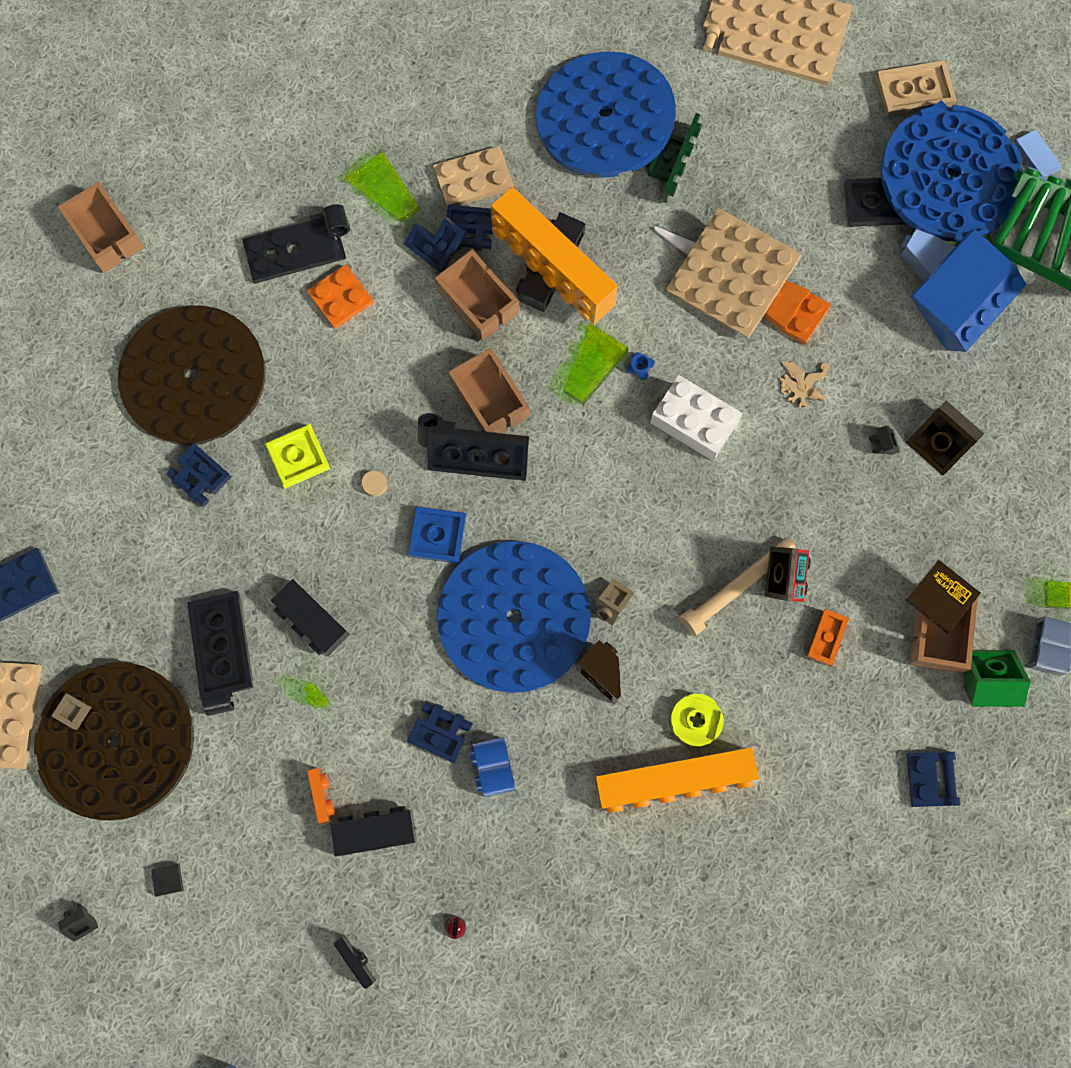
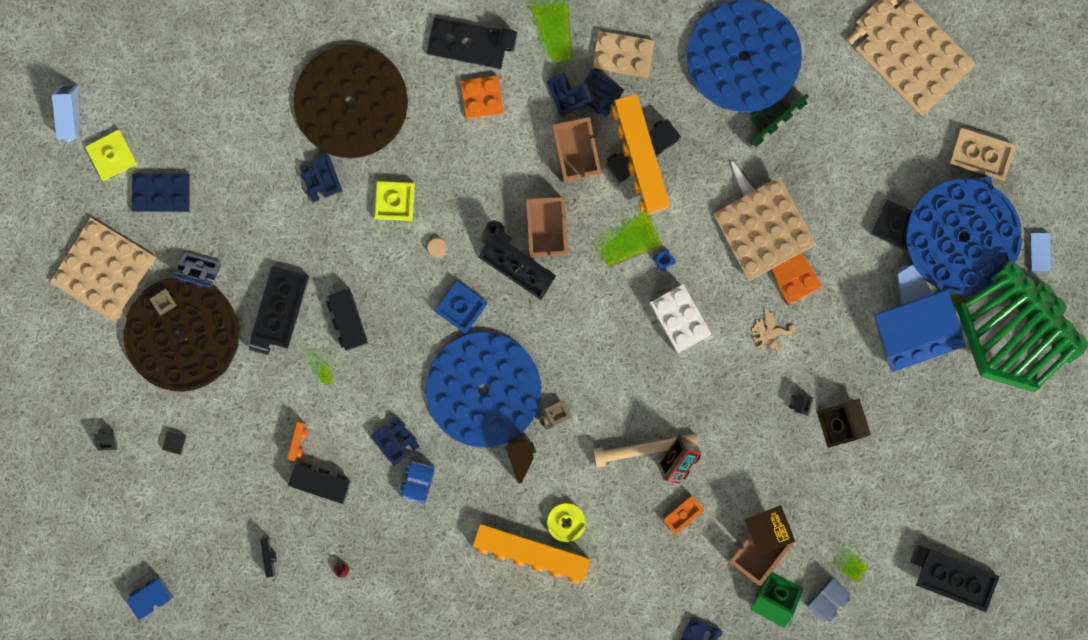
camera: 30 degrees right, 10 degrees up
none -> dark blue plate [173,252,221,289]

